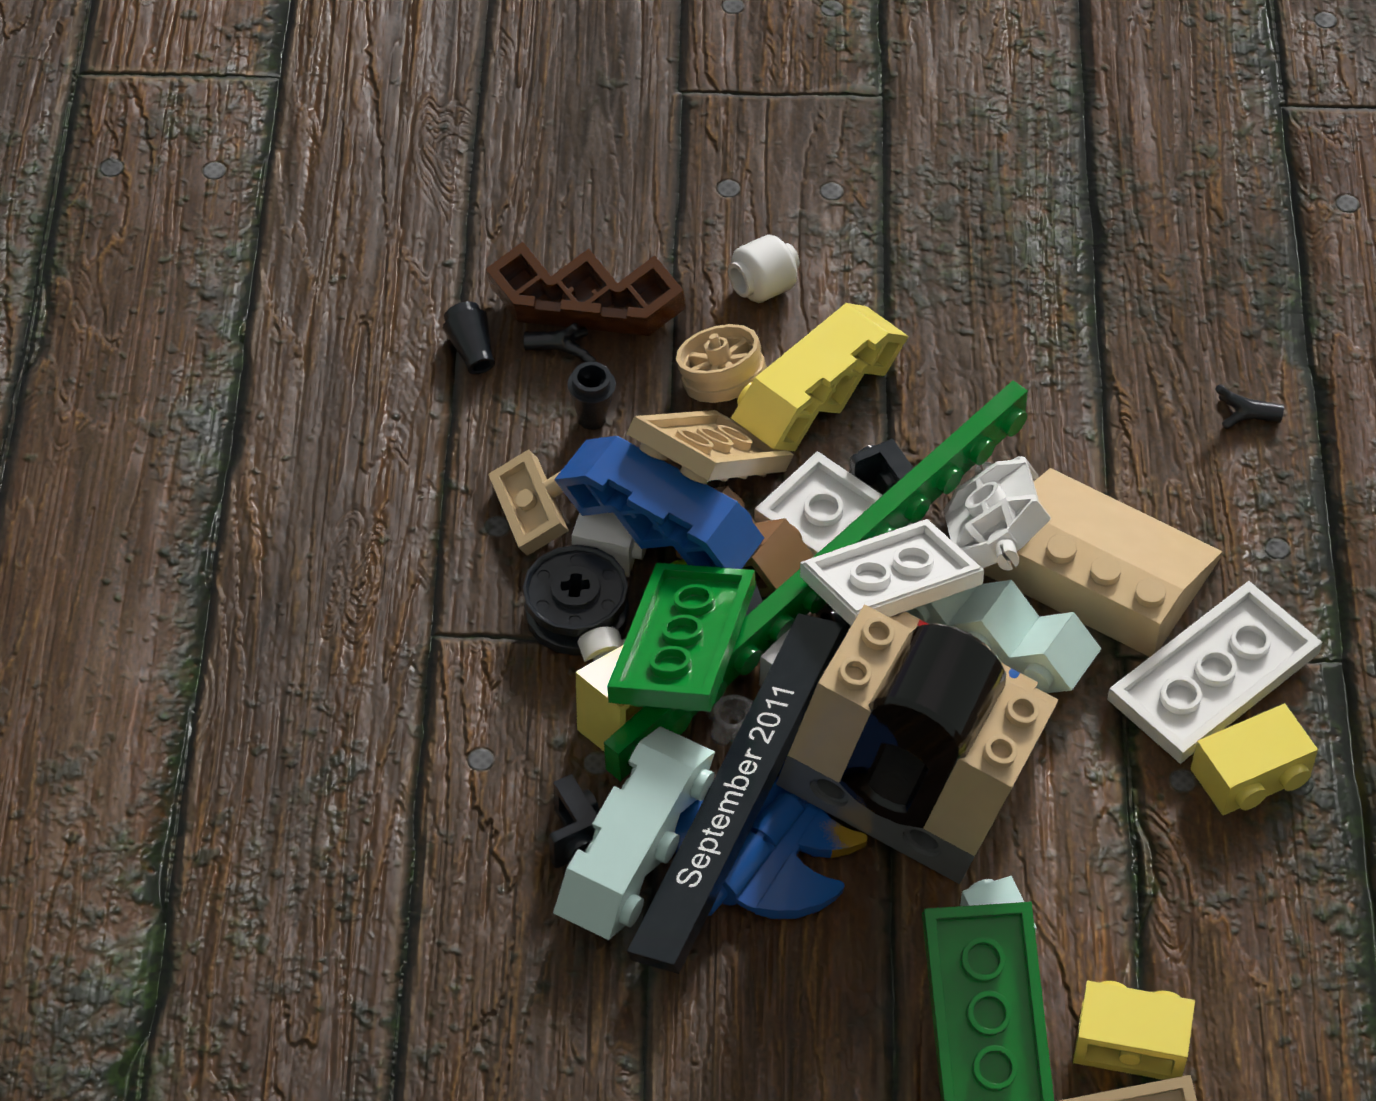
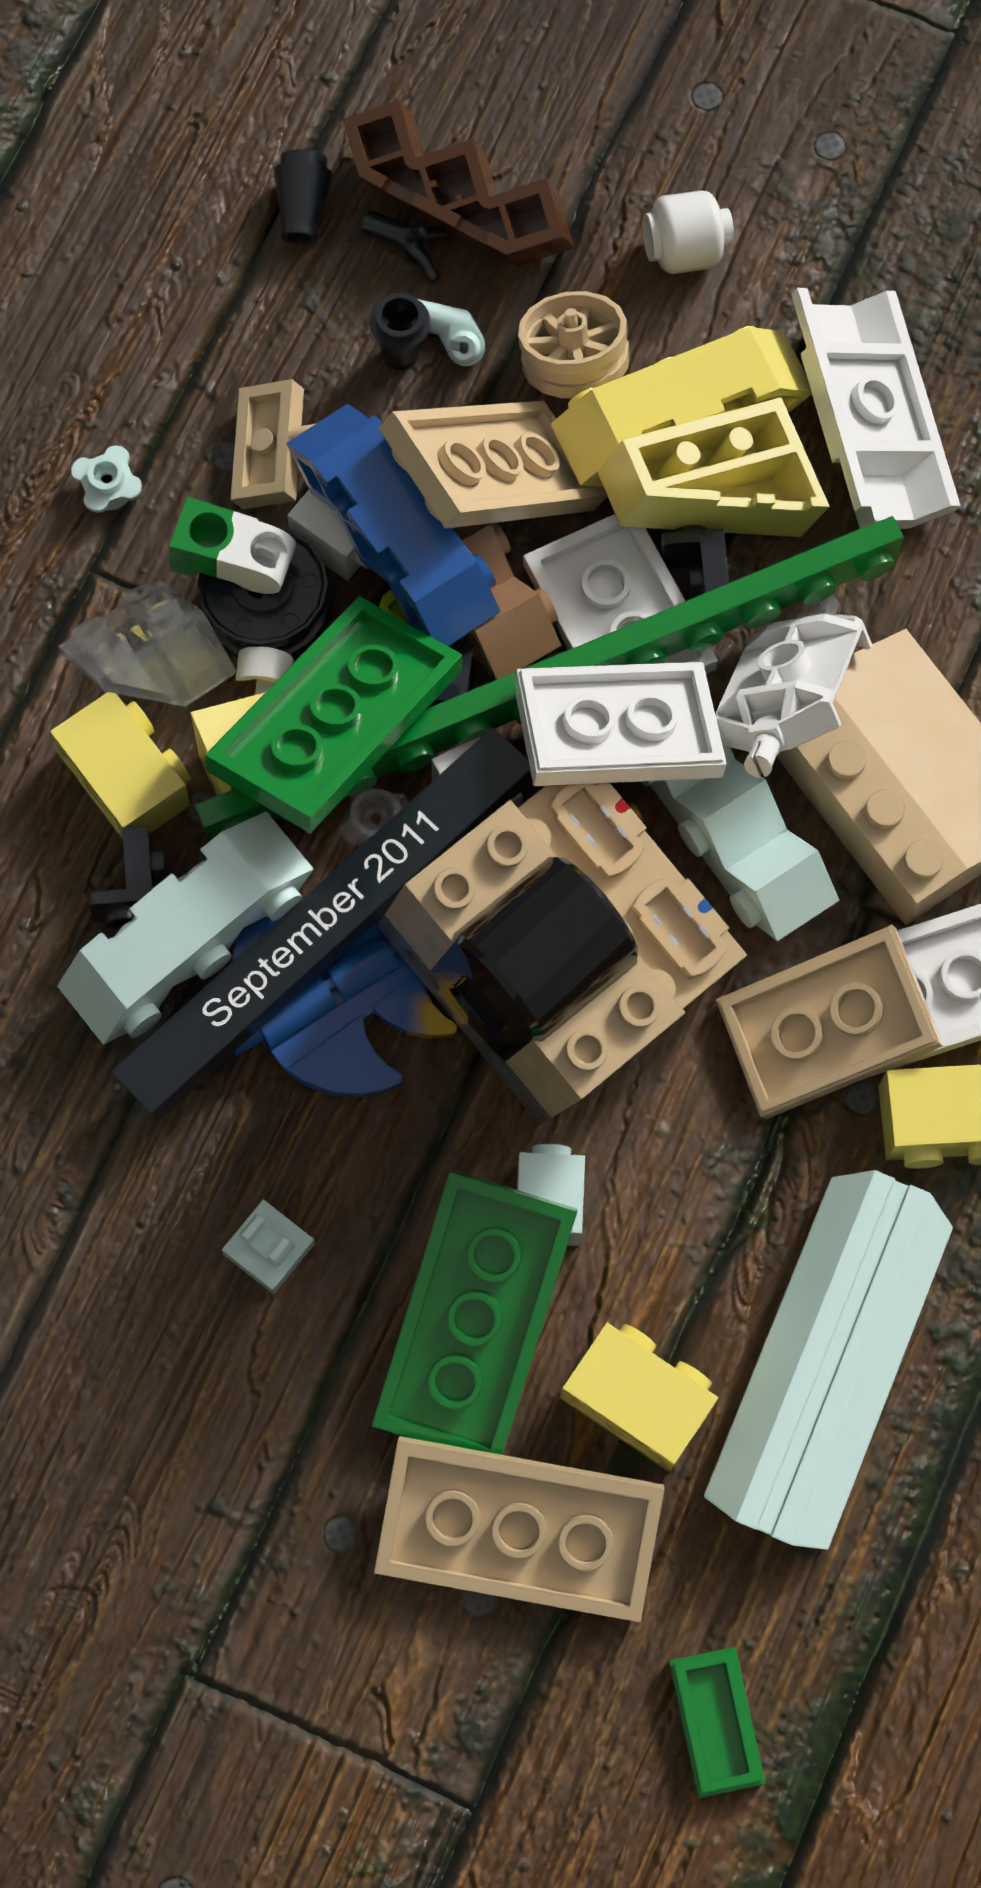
camera: 20 degrees right, 20 degrees up
none -> light yellow brick [50,689,191,840]
none -> clear slope [58,580,237,707]
none -> light aqua plate [71,446,142,513]
none -> leg [169,496,296,594]
none -> light aqua tile [222,1199,315,1295]
none -> light aqua arm [418,299,485,366]
none -> light yellow wedge [597,398,830,537]
none -> light aqua piece [704,1170,953,1550]
none -> tan tile [716,925,943,1119]
none -> white piece [791,288,960,529]

